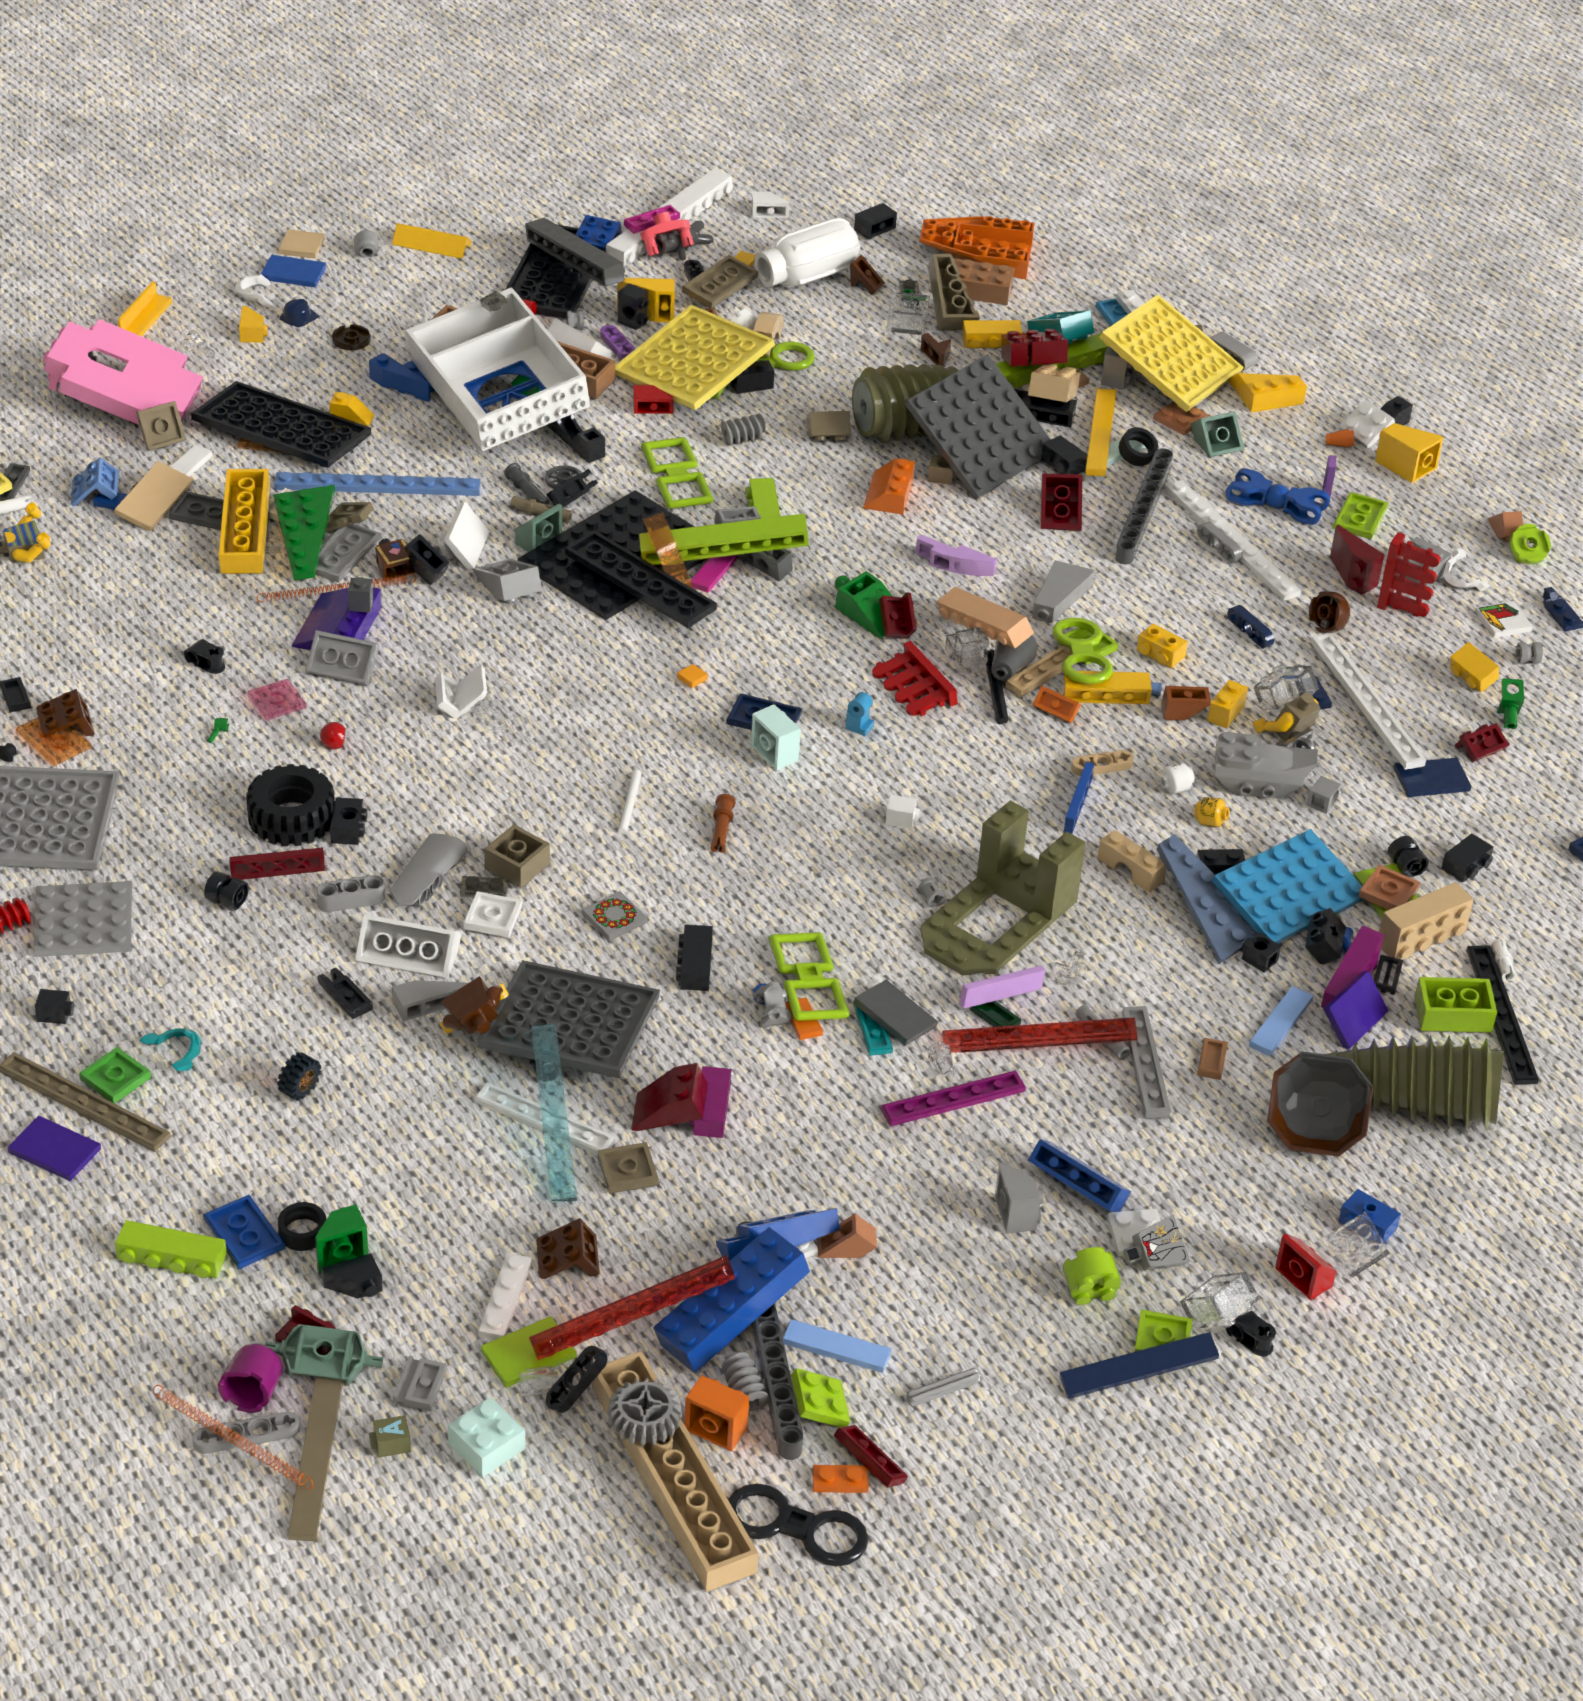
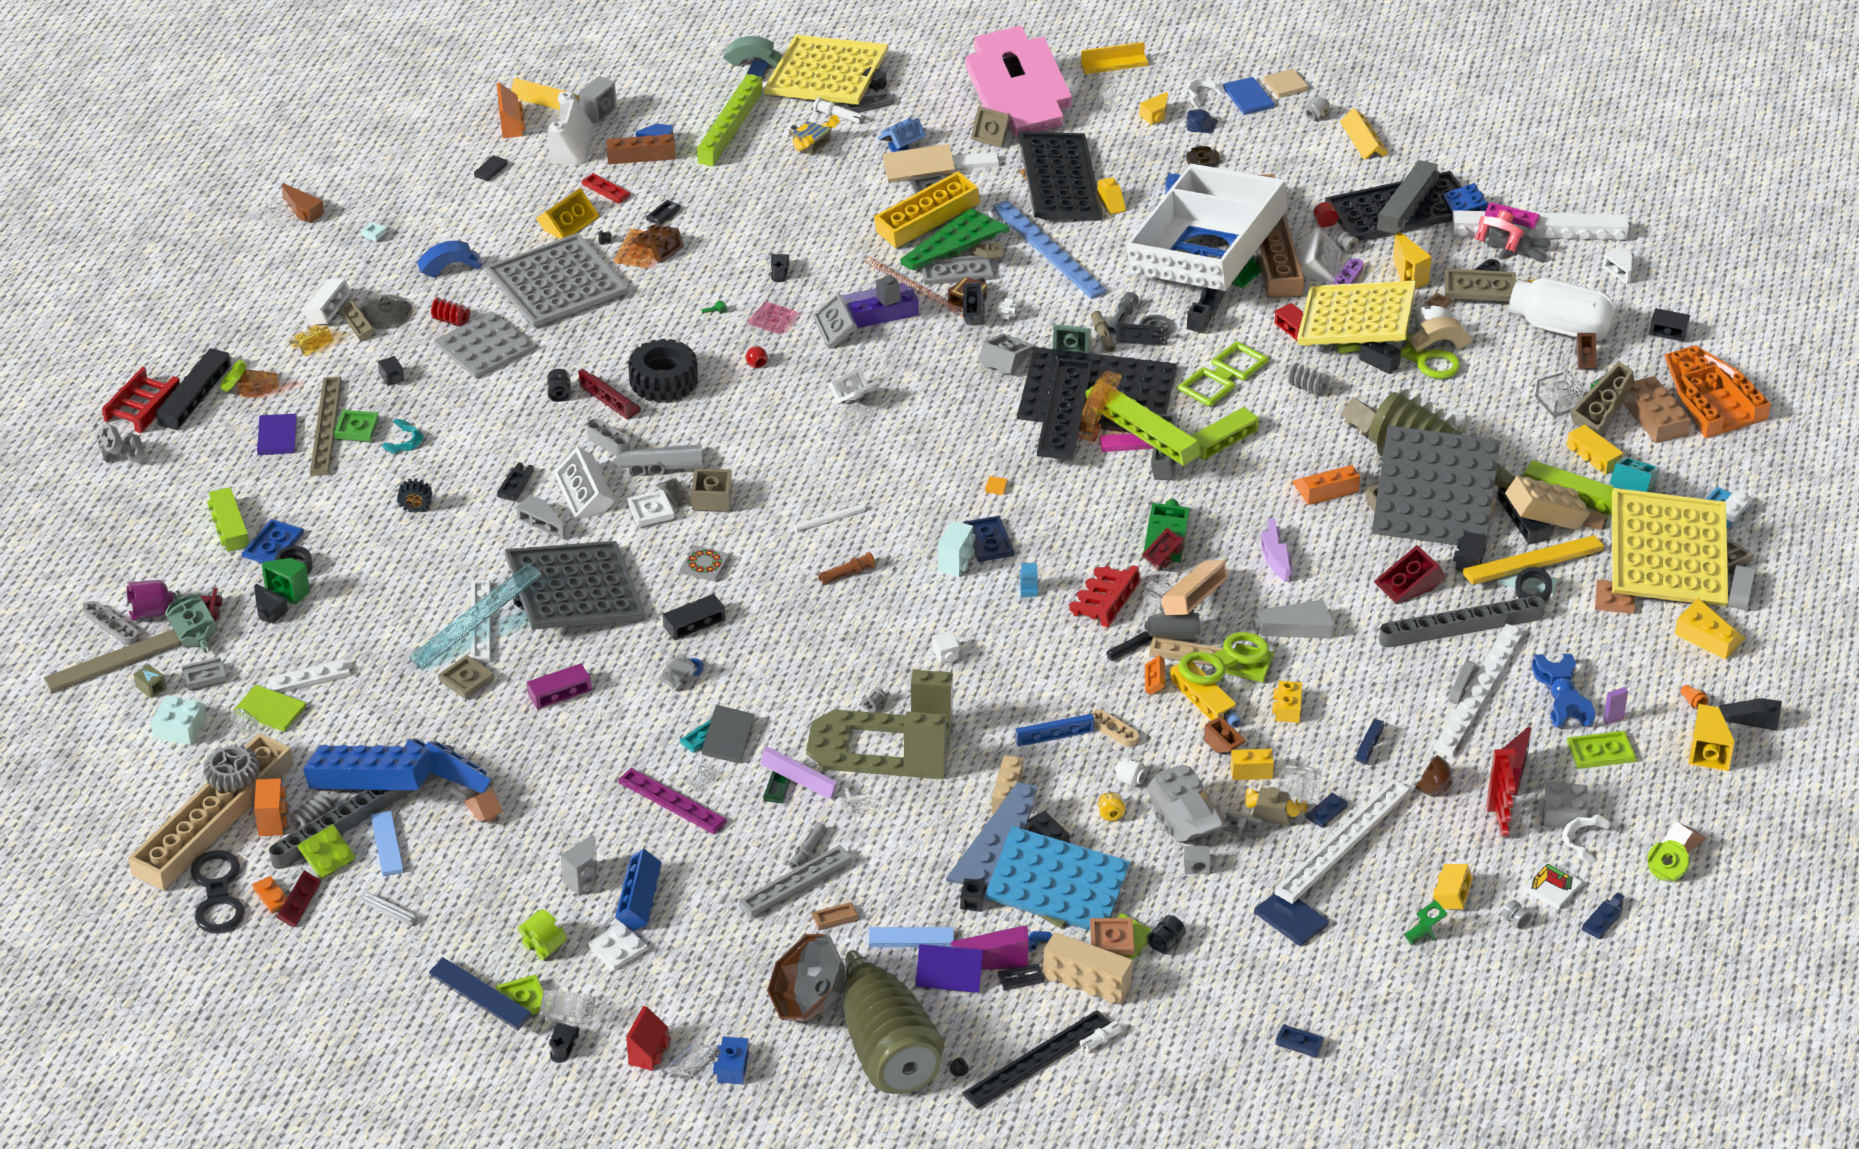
camera: 60 degrees right, 0 degrees up
orange piece [153,1385,314,1489] -> none
black brick [330,797,368,845] -> none
reddish brown torso [439,976,509,1034] -> none
white tile [444,502,490,570] -> none
clear smoke plate [480,291,507,312] -> none
clear red plate [529,1255,735,1360] -> none
reddish brown bracket [536,1218,600,1279] -> none
black beam [546,1346,608,1413] -> none
black brick [618,283,649,330] -> none
dark red slope [631,1063,708,1131] -> none
light grey slope [714,506,761,524] -> none
lime bar [769,932,850,1021] -> none
orange tile [785,997,823,1040] -> none
reddish brown slope [920,333,951,367] -> none
clear red tile [942,1017,1137,1053] -> none
dark red piece [1001,329,1068,367] -> none
light grey torso [1124,1215,1190,1271] -> none
sand green slope [1191,411,1245,457] -> none
black brick [1305,908,1346,964] -> none
white plate [1339,399,1395,448] -> none
lime brick [1414,977,1497,1033] -> none
black brick [1441,833,1494,882] -> none
dark red bracket [1454,723,1509,762] -> none

